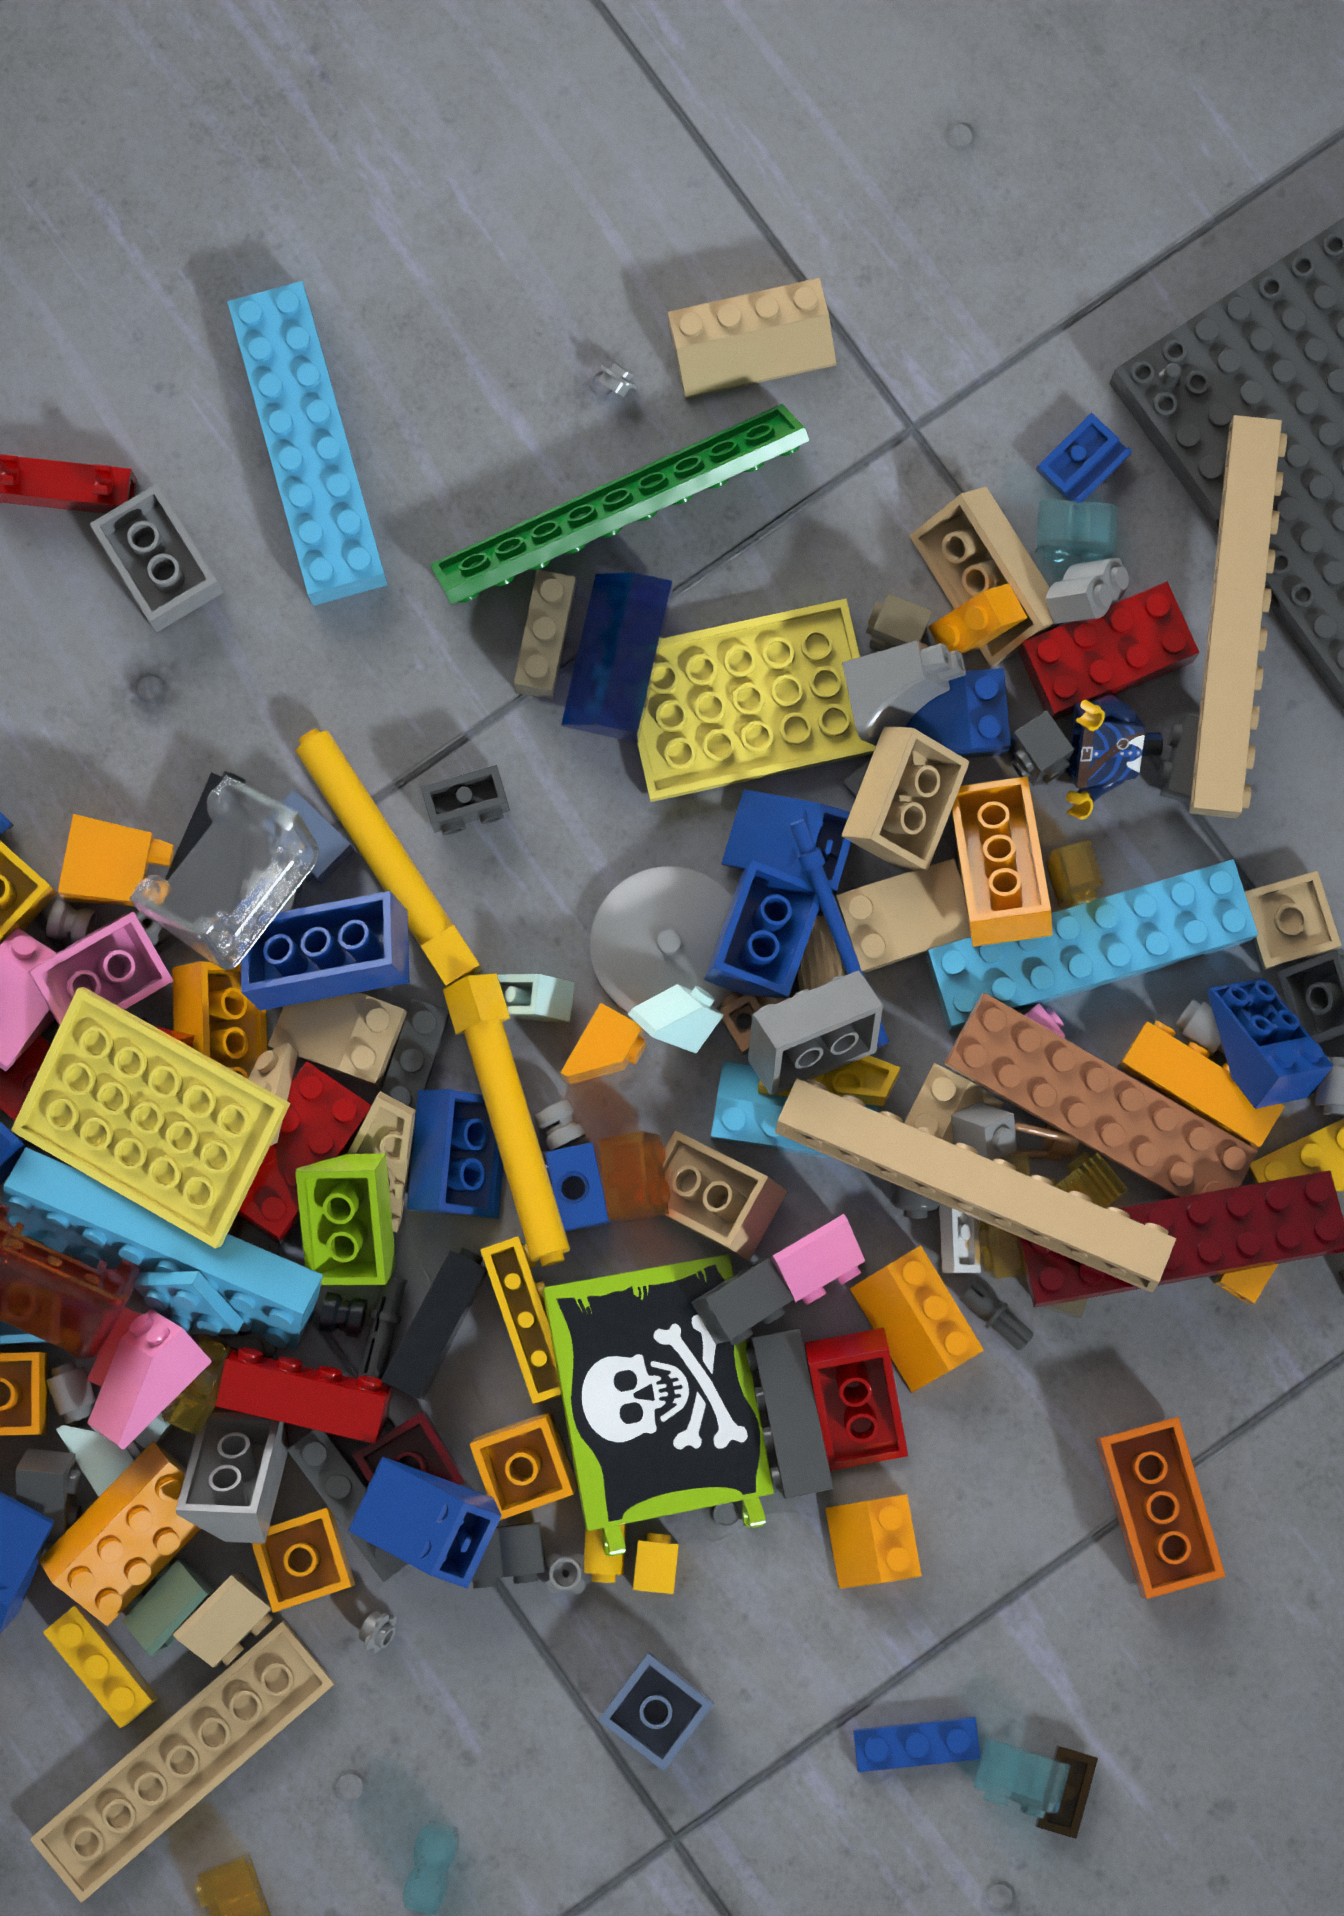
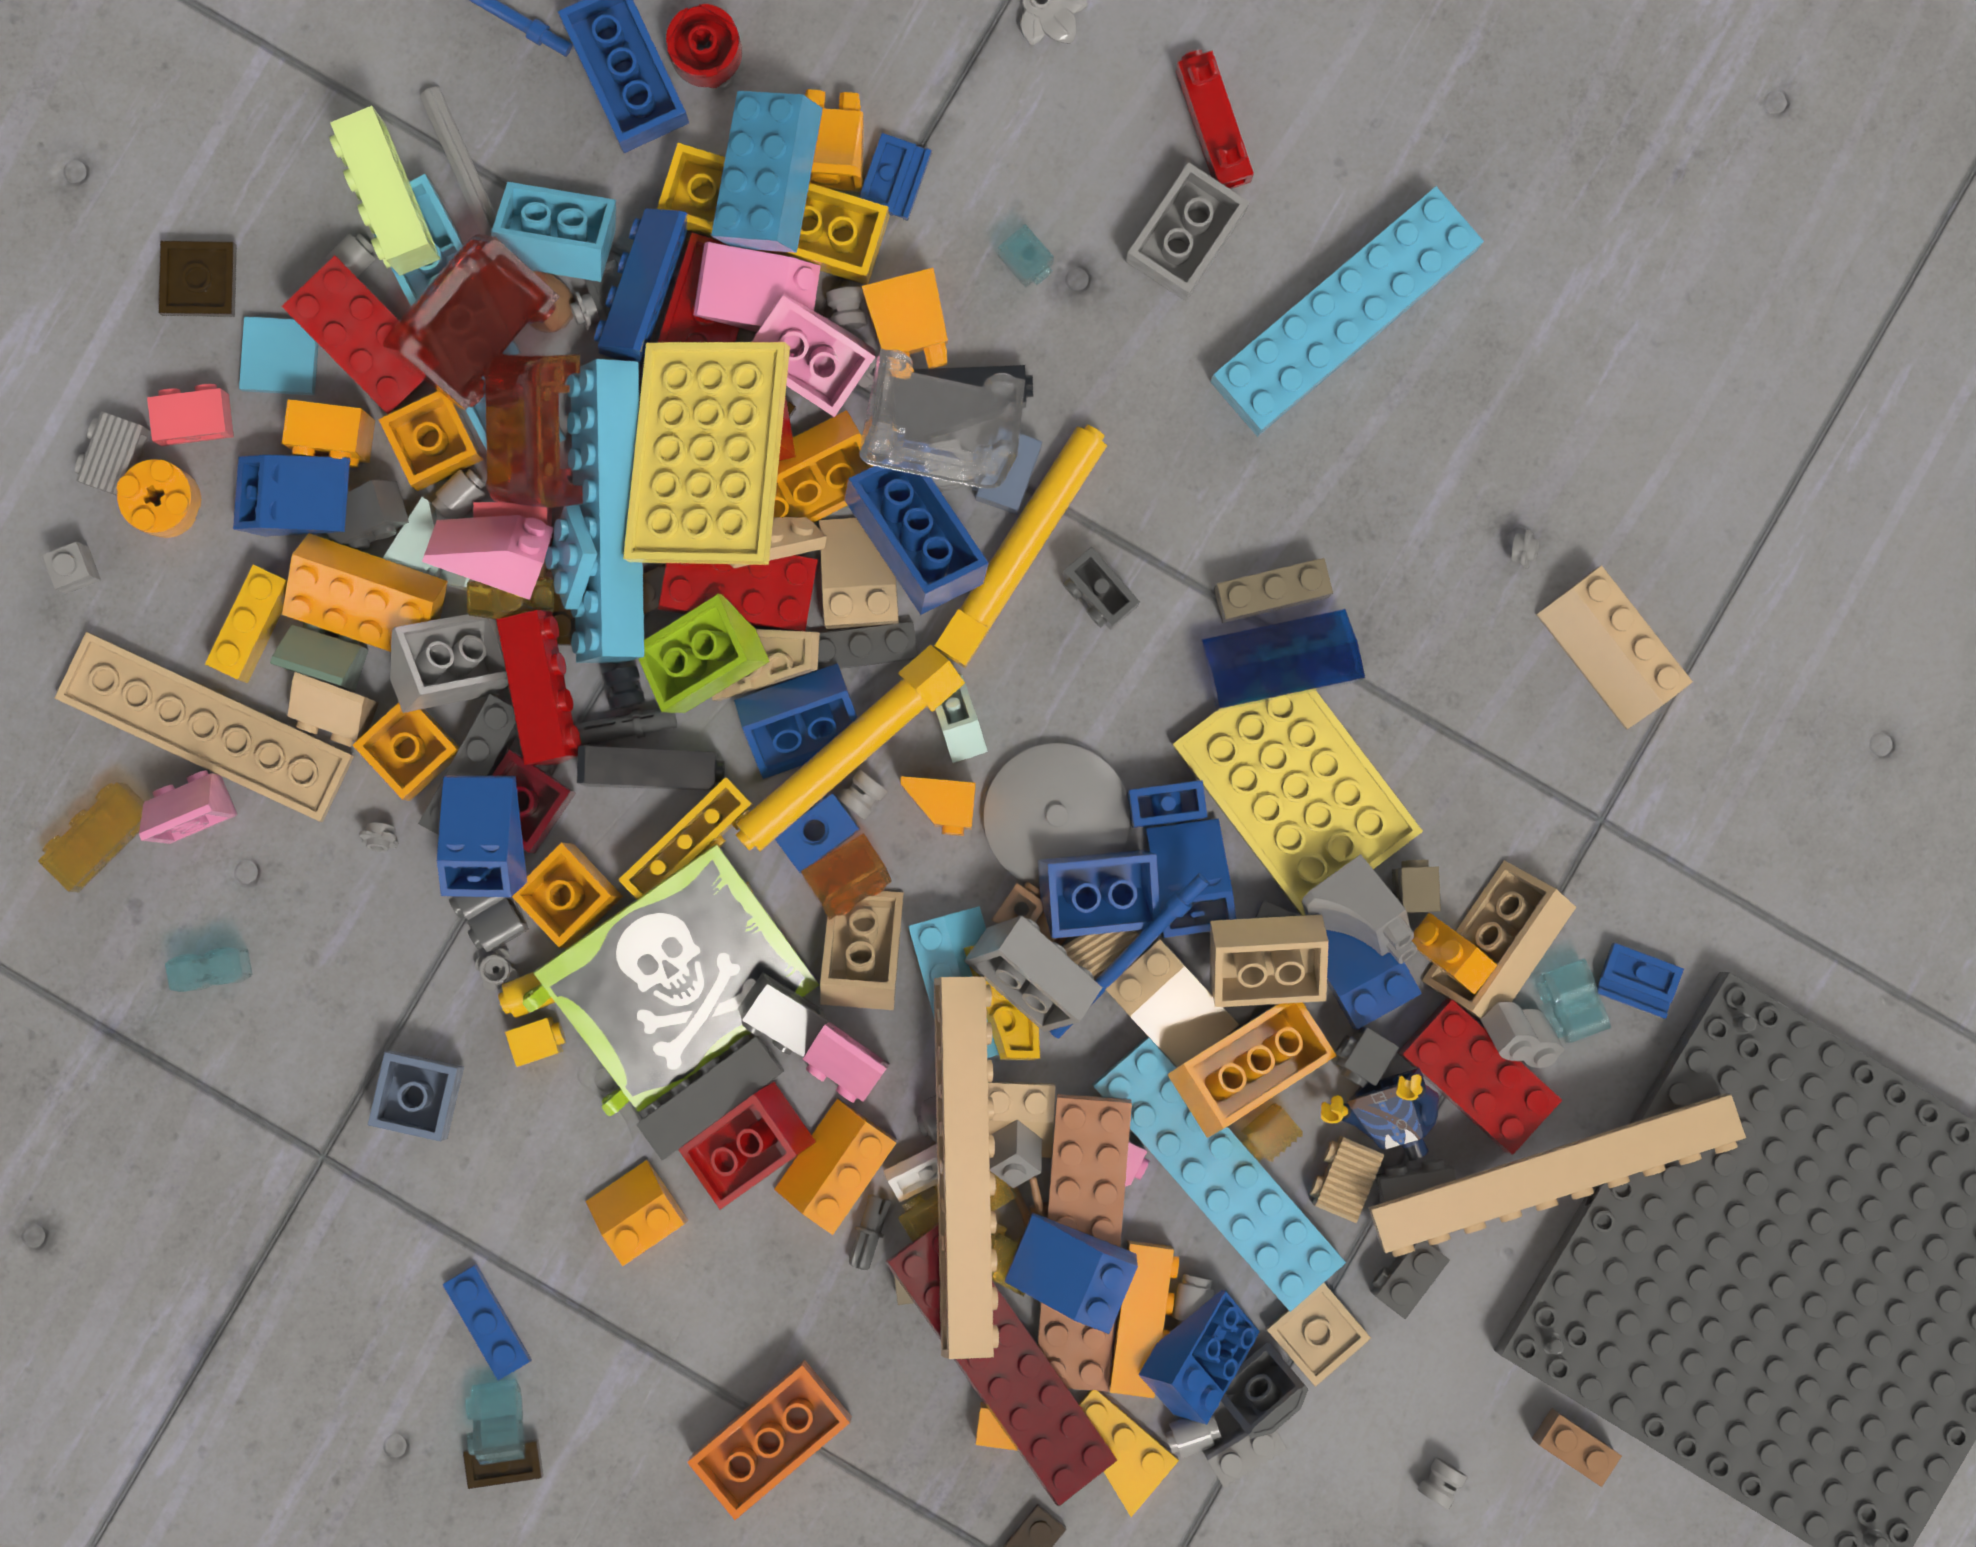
camera: 60 degrees right, 5 degrees up
green plate [430,403,809,605] -> none
light aqua slope [628,984,724,1053] -> none
none -> bright pink slope [139,770,237,844]
none -> clear light blue brick [997,224,1054,288]
none -> blue slope [1004,1212,1138,1334]
none -> blue brick [1127,780,1208,828]
none -> tan brick [1309,1136,1384,1223]
none -> dark grey brick [1370,1241,1450,1319]

